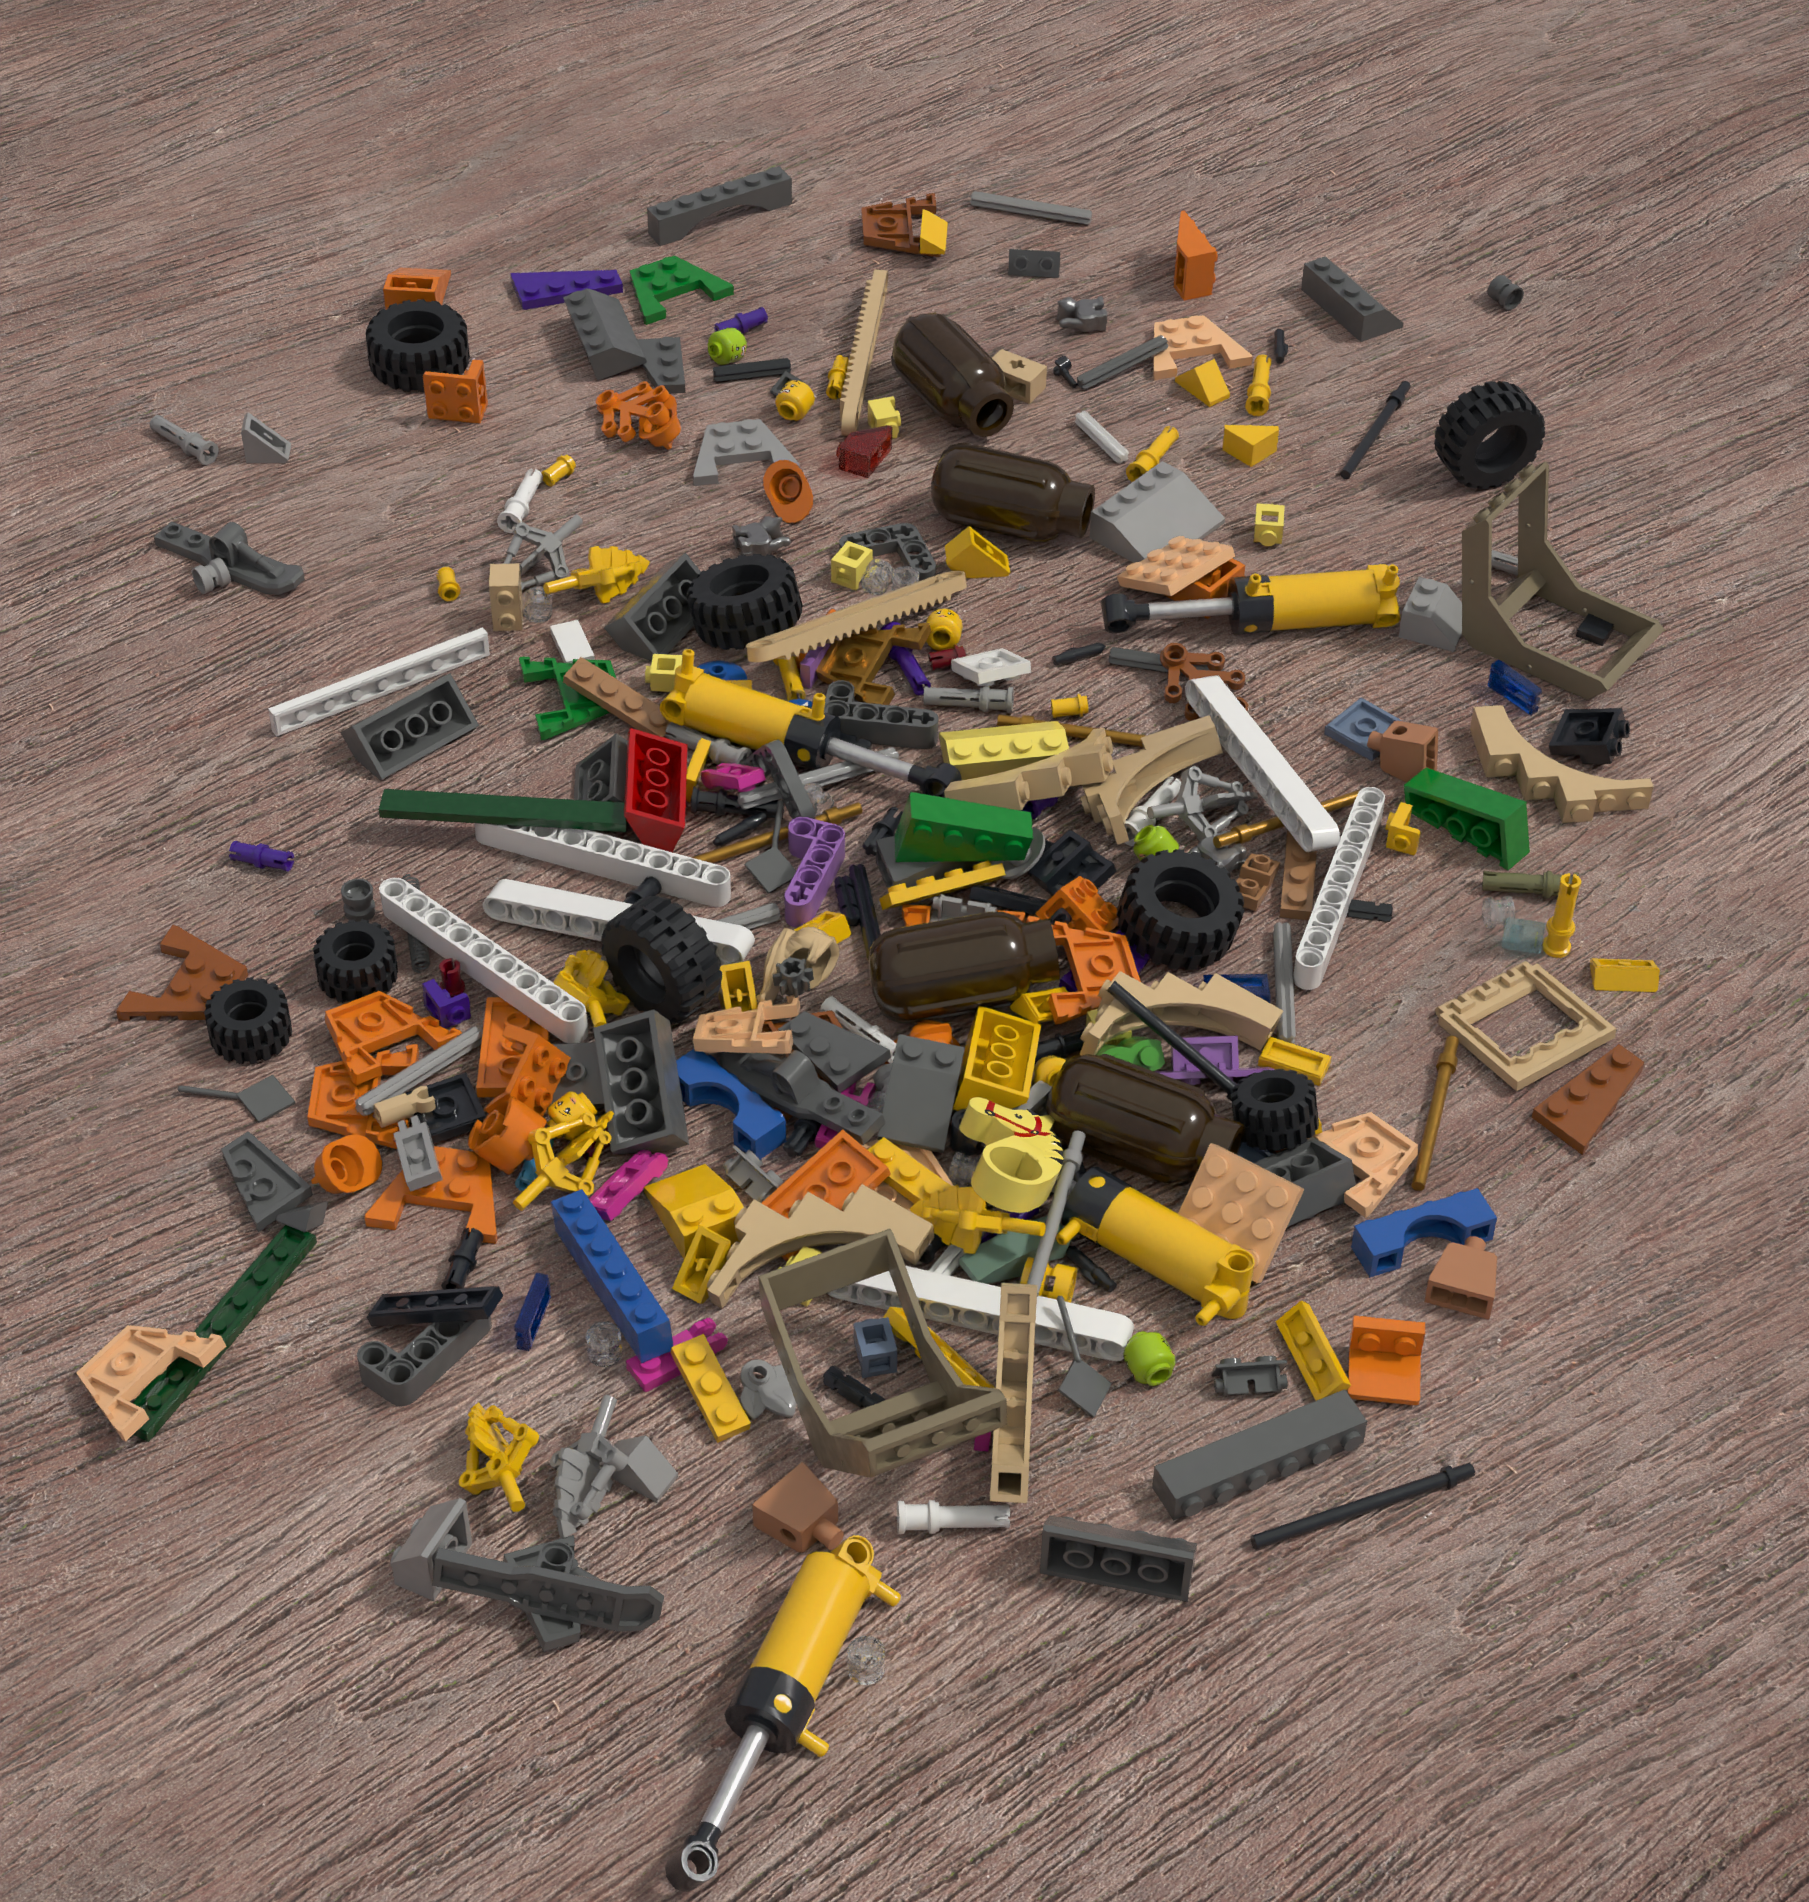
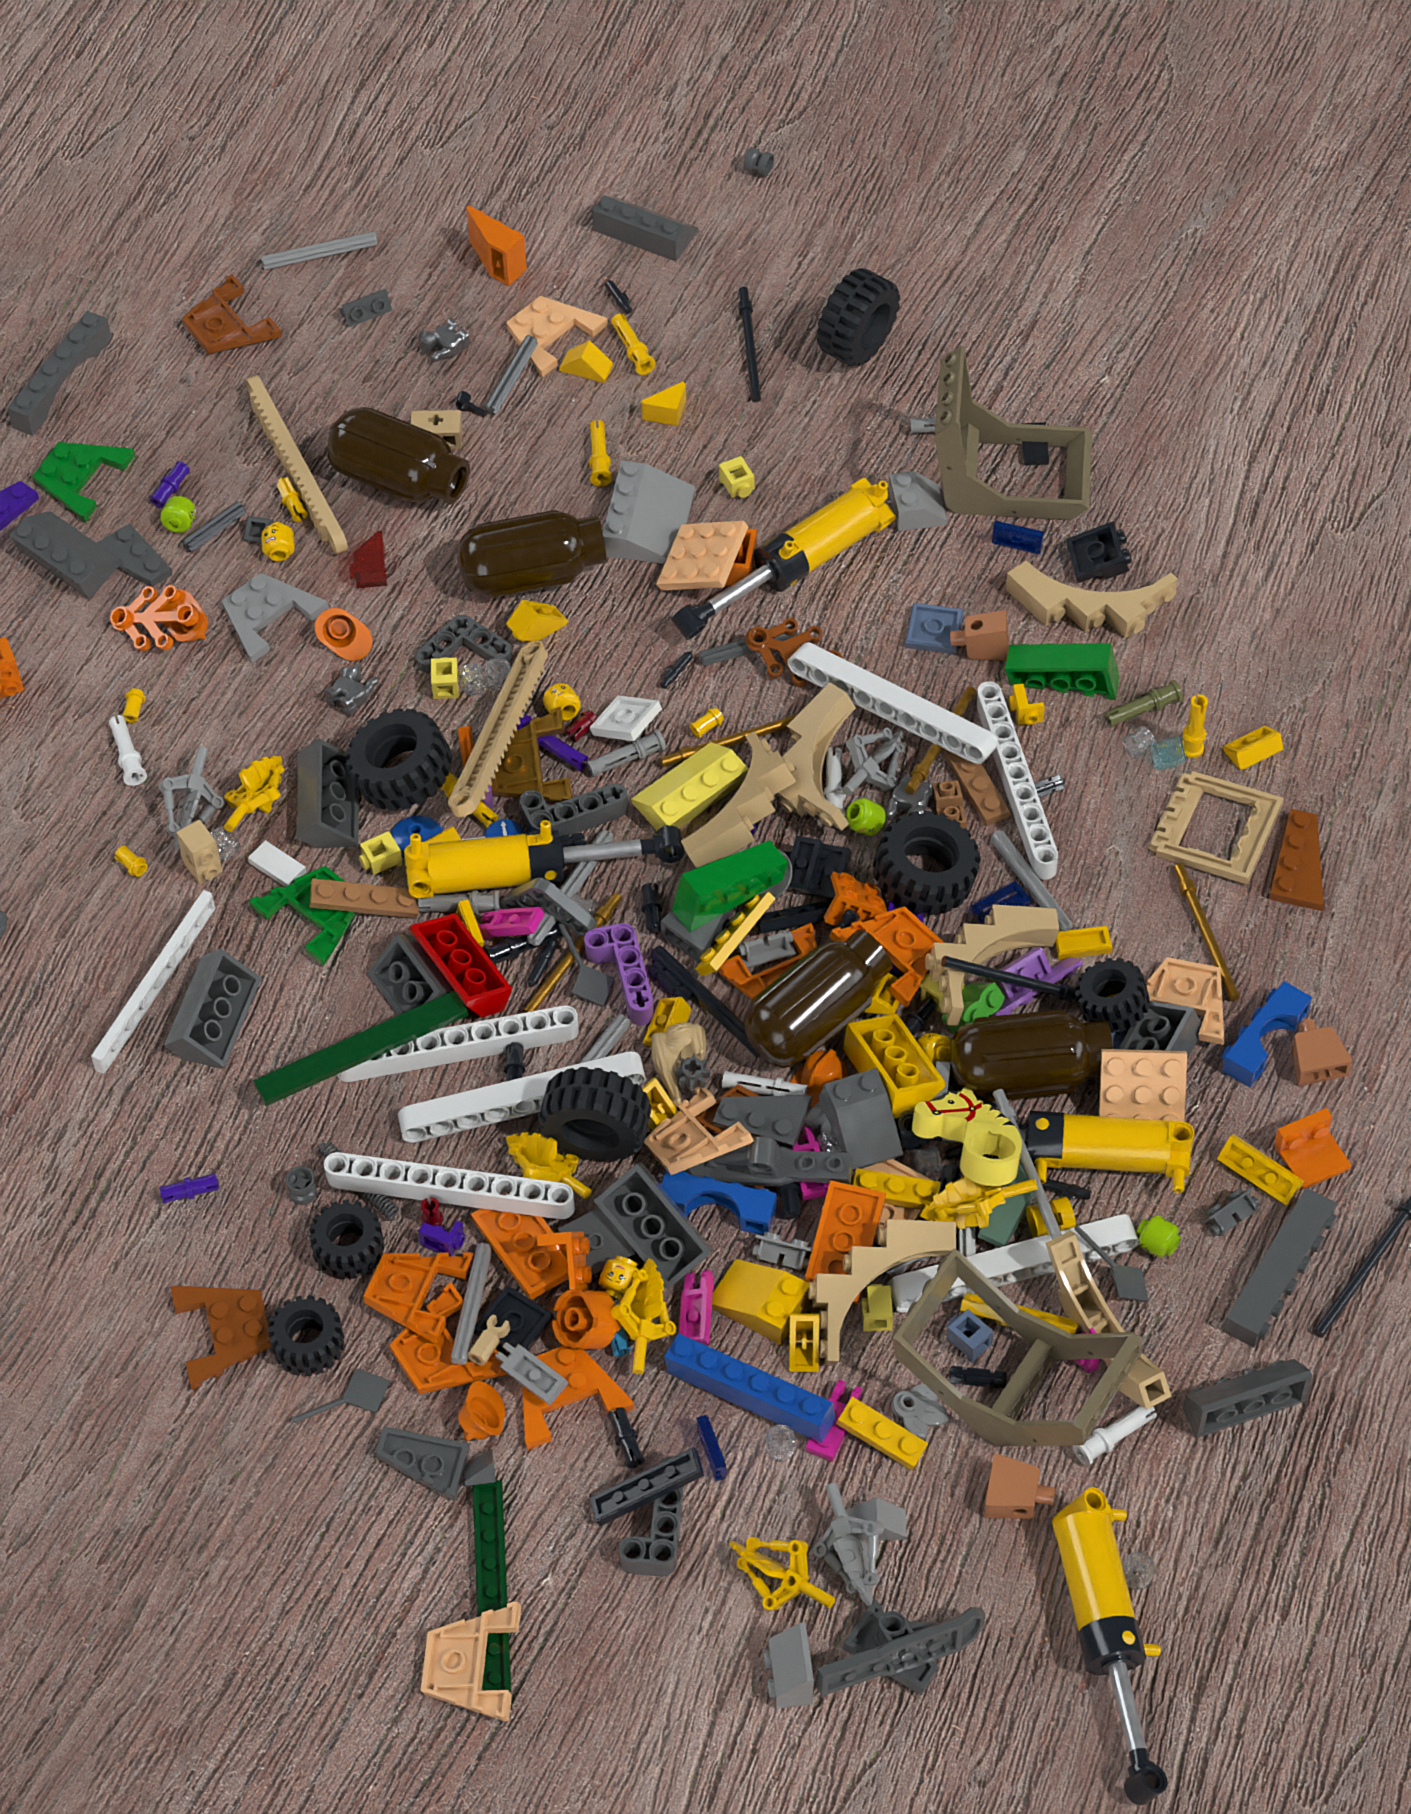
camera: 30 degrees left, 10 degrees up
light yellow brick [868,396,901,441] -> none
yellow slope [920,210,948,255] -> none
white axle [1075,411,1129,464] -> none

